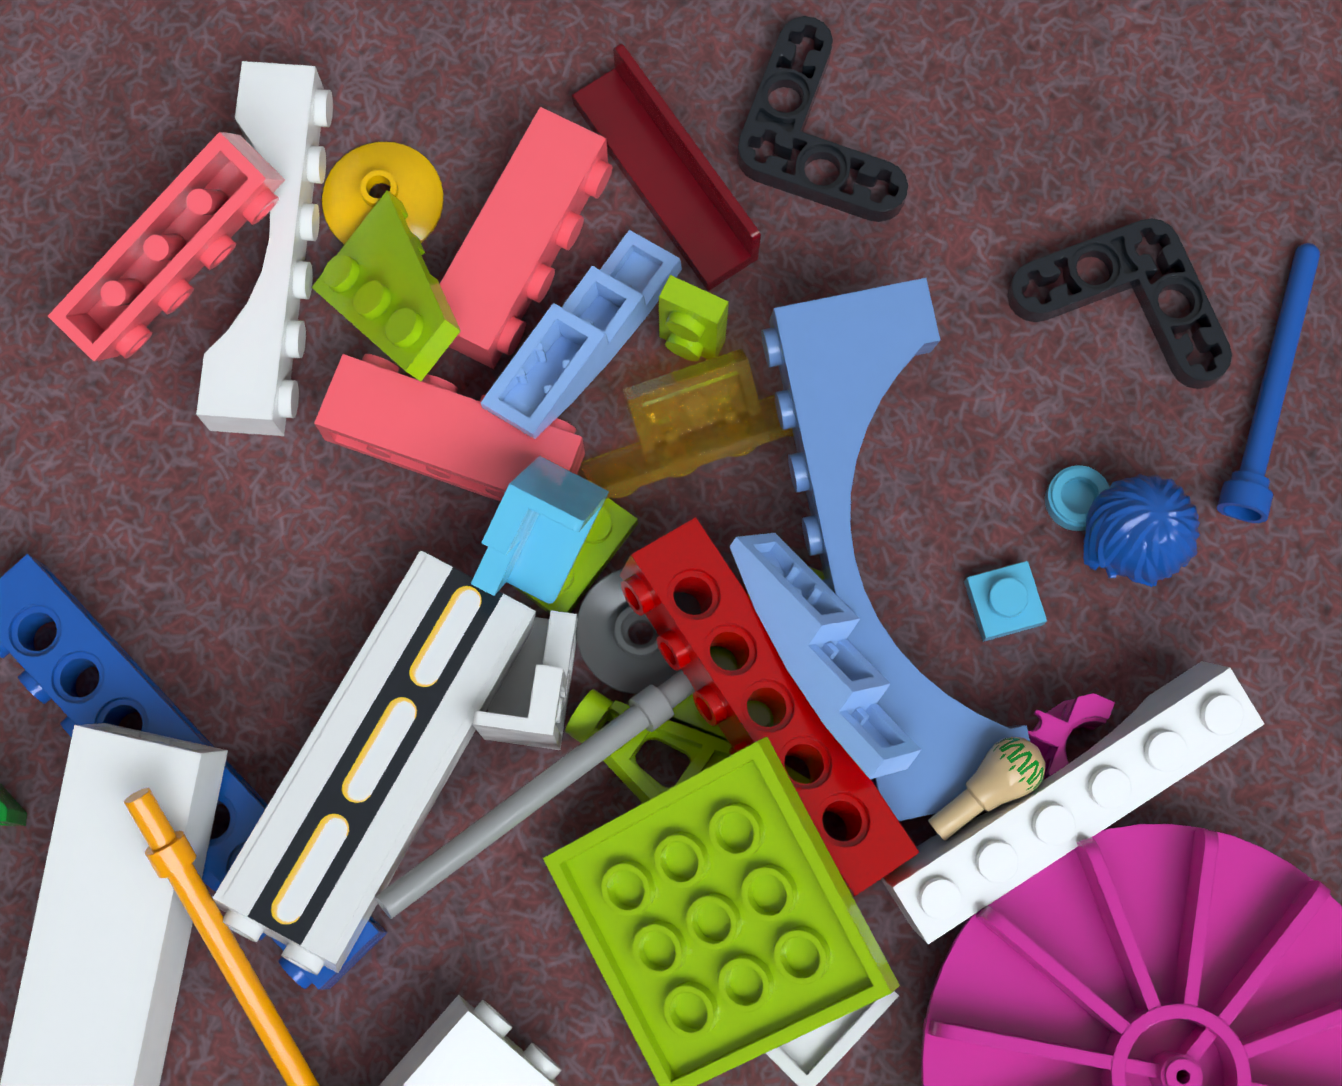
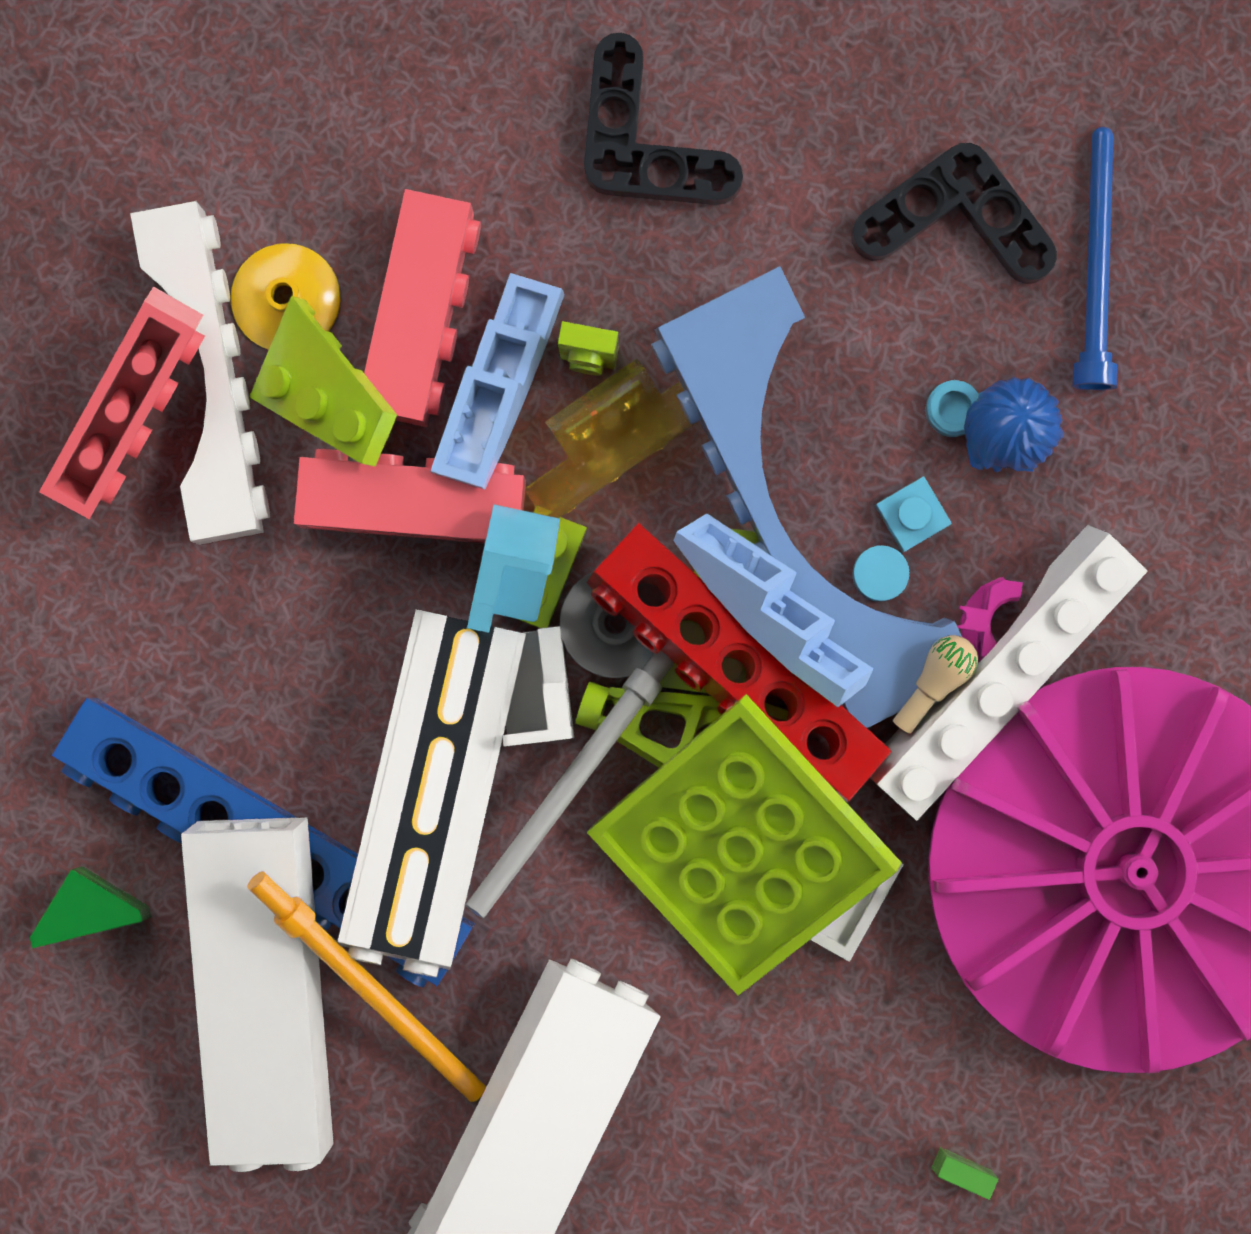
camera: 10 degrees left, 10 degrees up
dark red panel [572,43,761,291] -> none
none -> medium azure tile [852,546,909,602]

